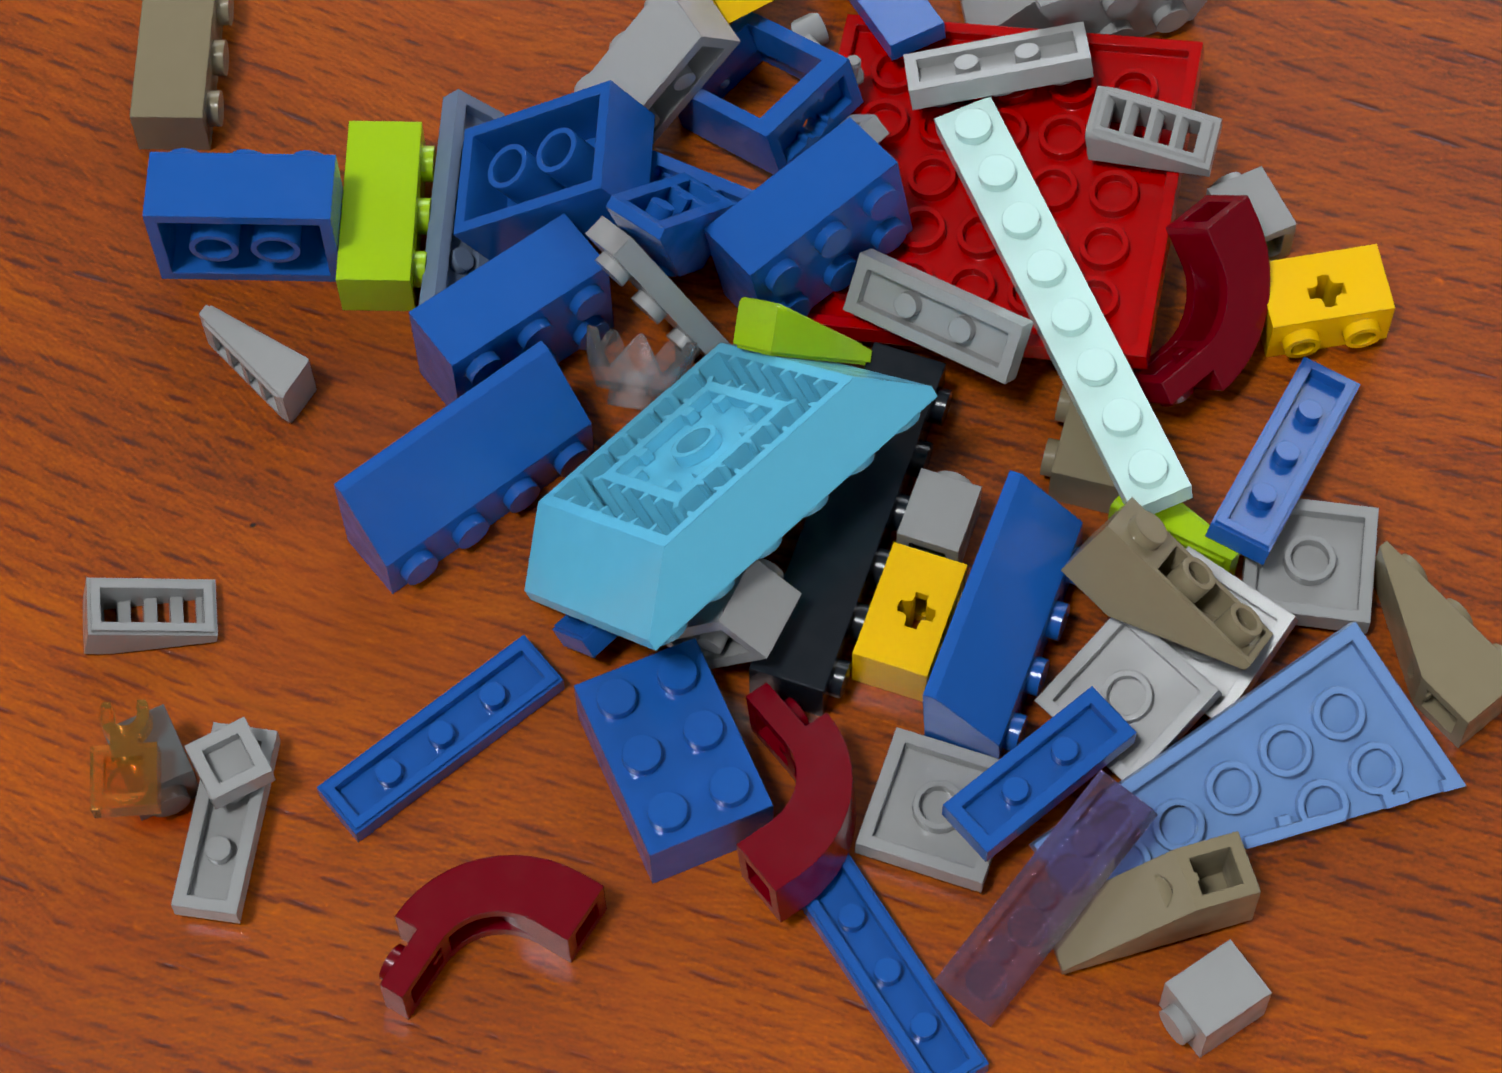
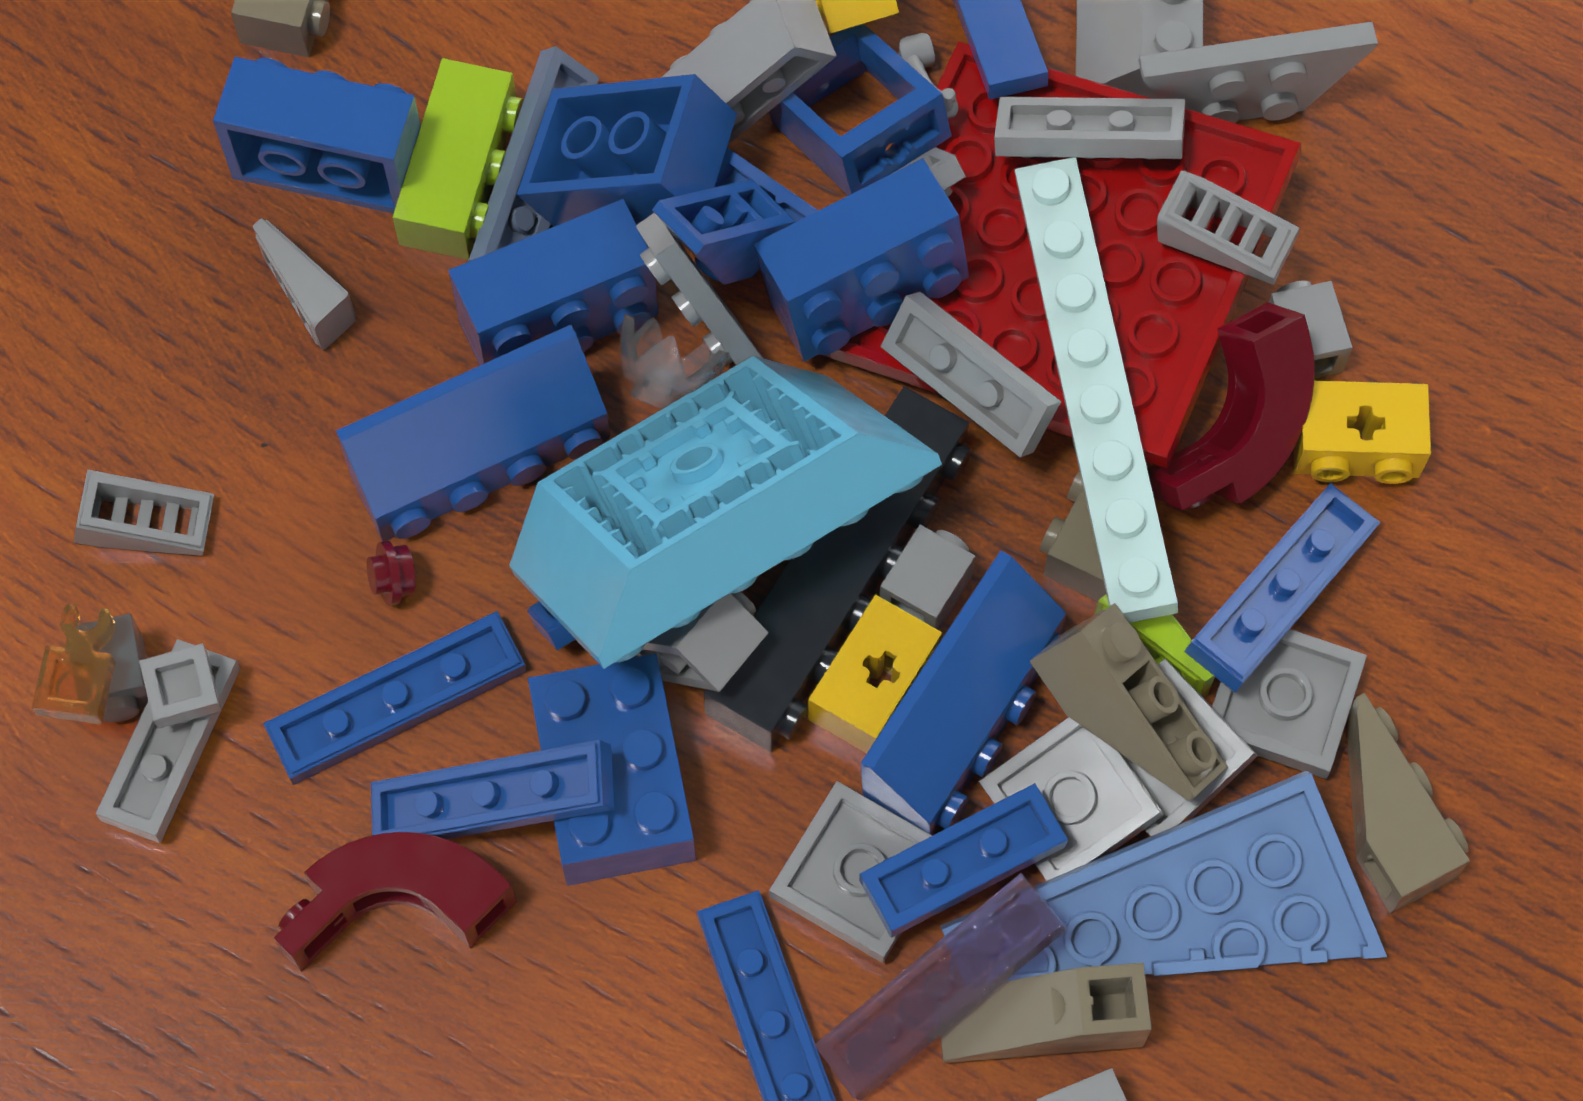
camera: 10 degrees right, 5 degrees up
lime slope [733,297,872,365] -> none
dark red arch [736,682,857,923] -> none
none -> dark red plate [367,541,416,606]
none -> blue tile [371,740,614,839]

